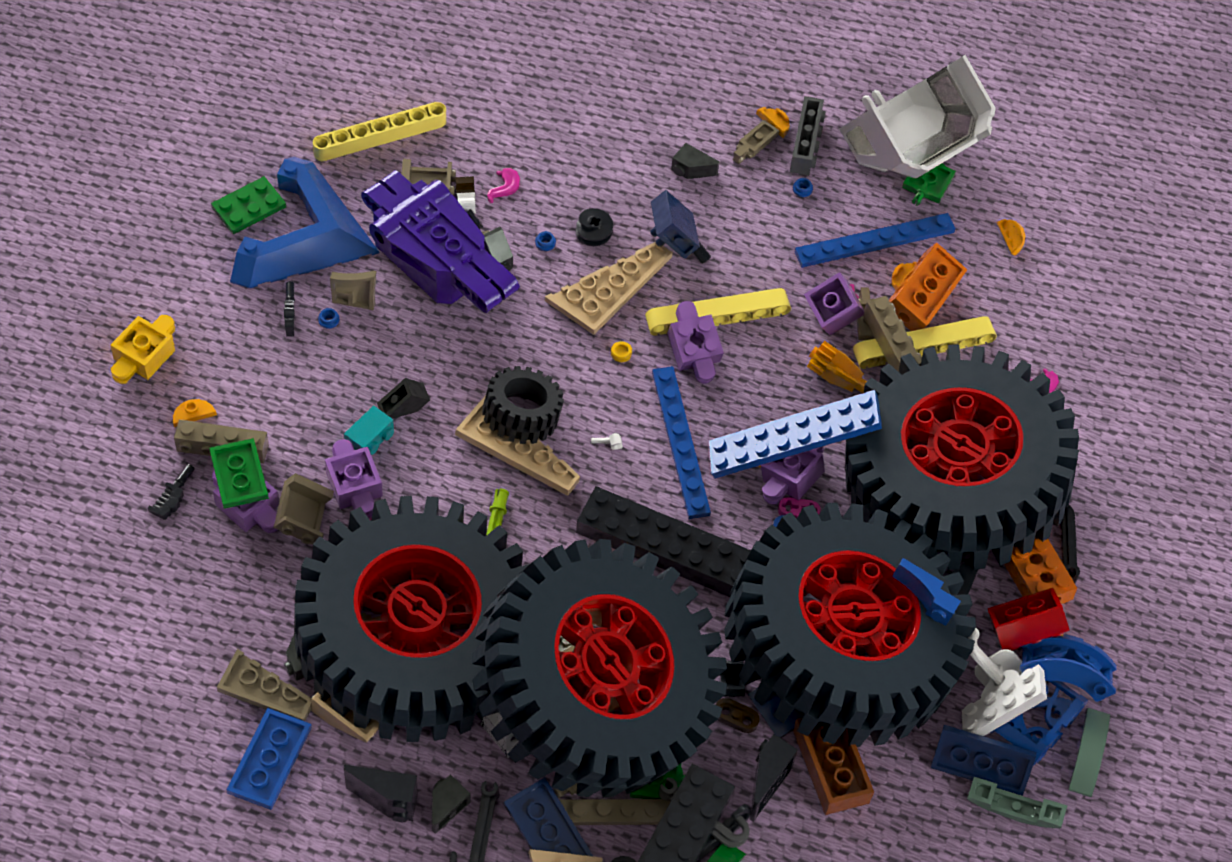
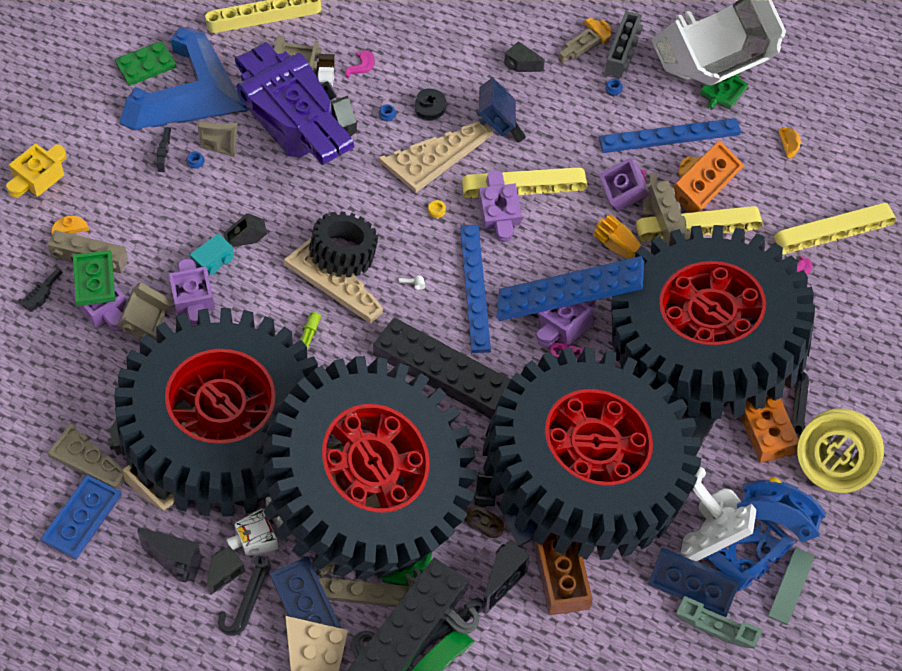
camera: 10 degrees right, 0 degrees up
blue slope [892,558,961,626] -> none
red brick [987,587,1070,651] -> none
none -> torso [226,508,278,556]
none -> light yellow beam [774,203,897,254]
none -> light yellow wheel [797,408,884,493]

